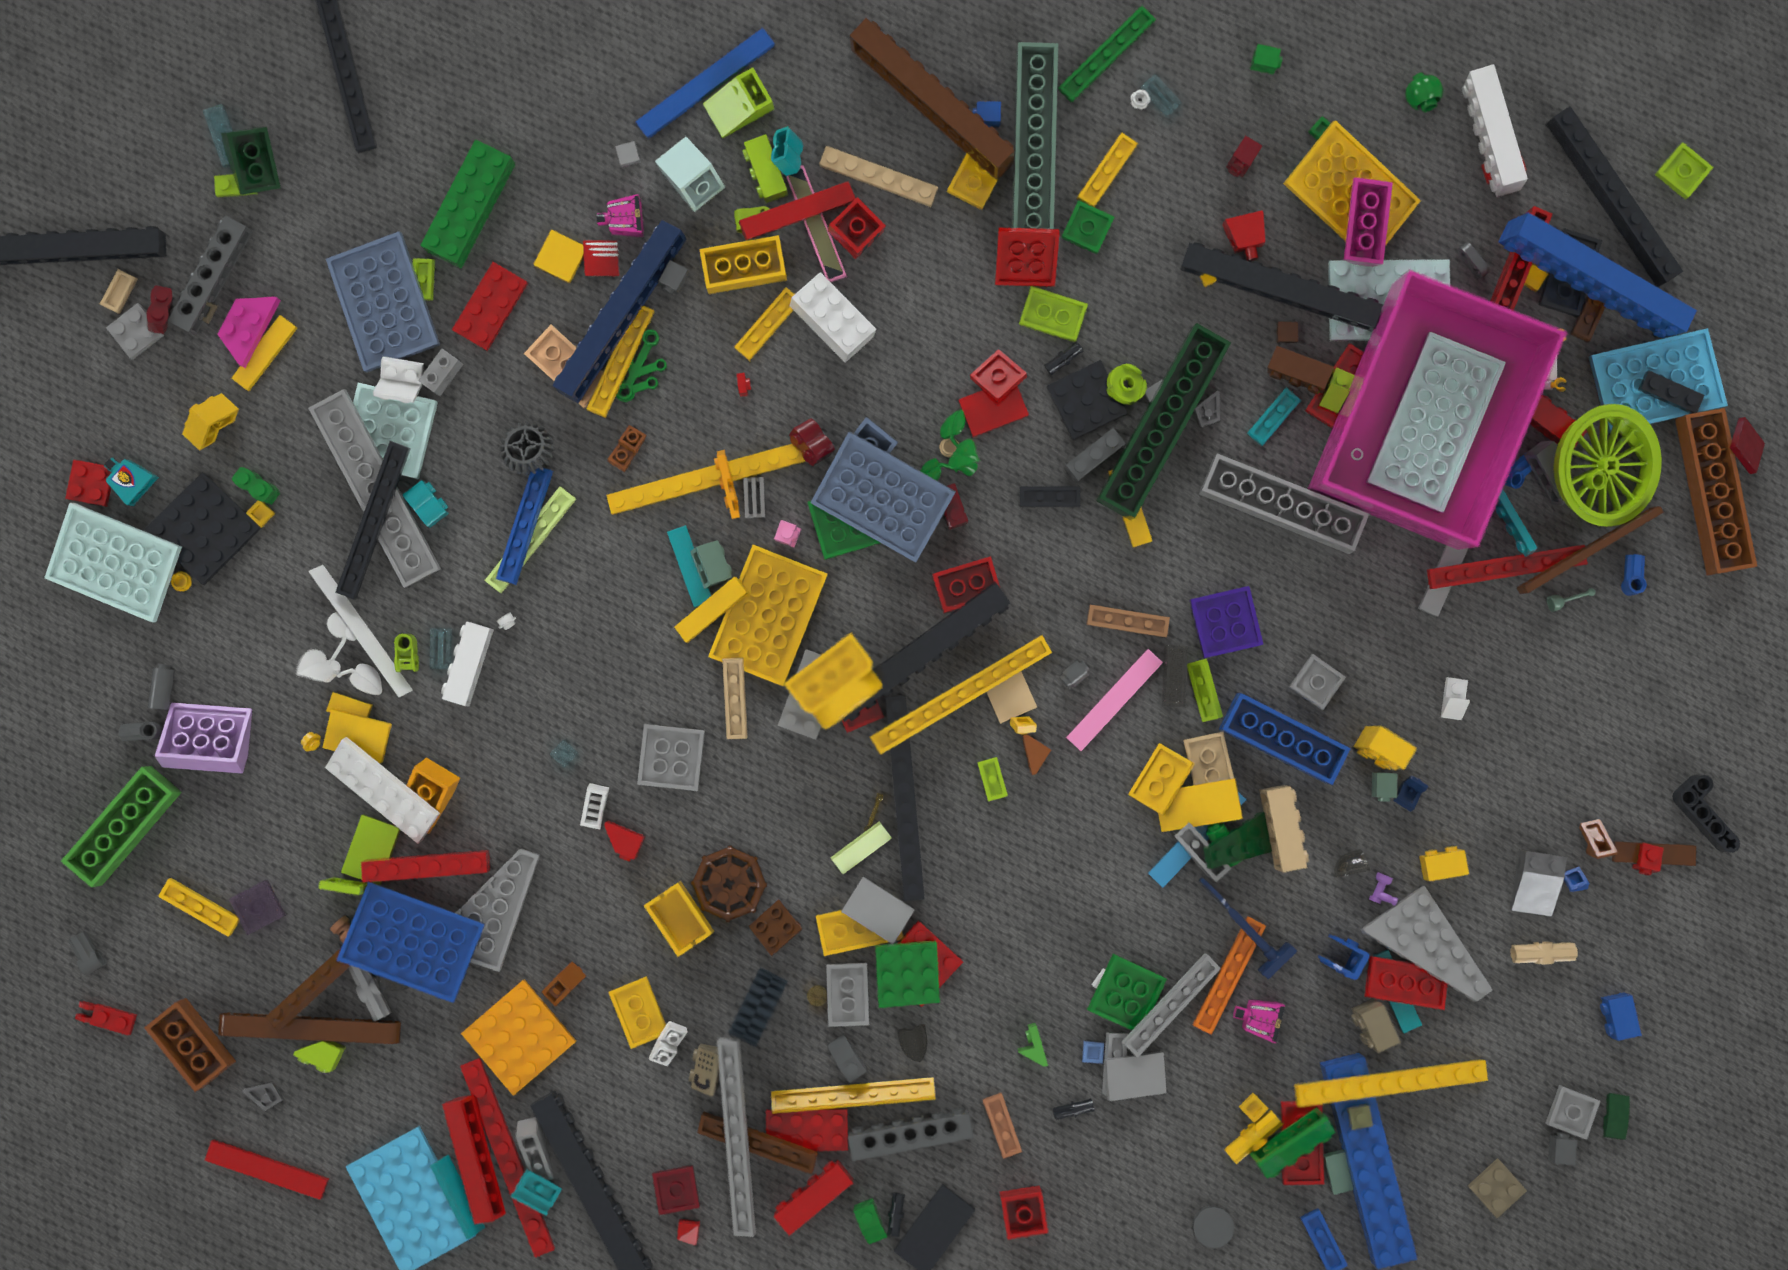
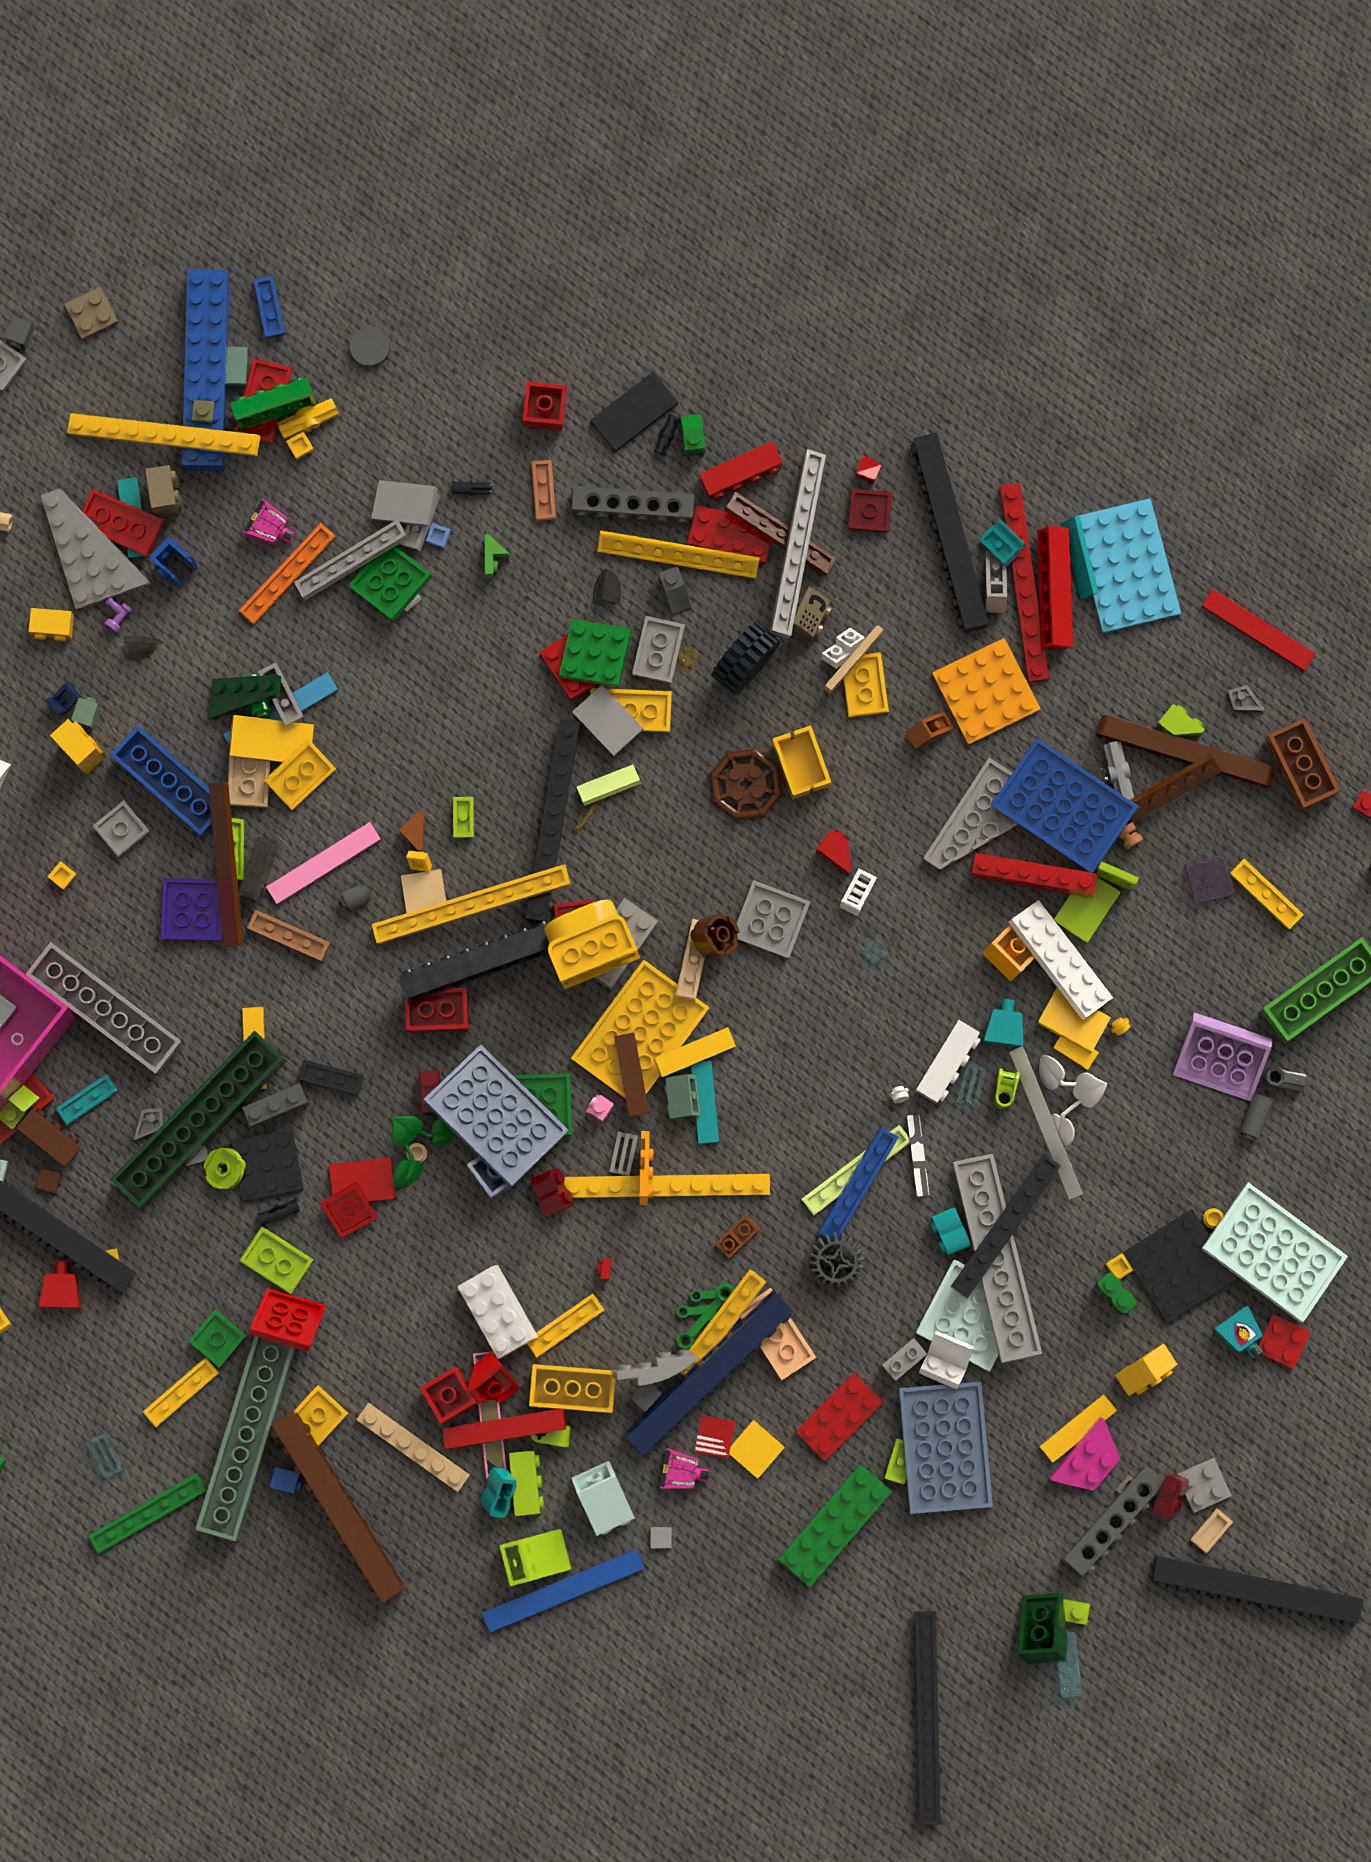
camera: 165 degrees left, 5 degrees down
reddish brown hinge [749,900,802,956] -> none
white plate [1130,90,1150,110] -> none
dark blue piece [1199,877,1298,980] -> none
dark red brick [1226,135,1262,178] -> none
tan brick [1259,785,1309,872] -> none
none -> yellow plate [48,861,77,890]
none -> reddish brown tile [208,782,243,947]
none -> red slope [467,1351,520,1403]
none -> light grey slope [612,1350,698,1386]
none -> reddish brown tile [614,1032,649,1117]
none -> reddish brown brick [690,914,740,958]
none -> tan tile [825,625,884,694]
none -> sticker [907,1115,929,1196]
none -> teal torso [983,999,1023,1047]

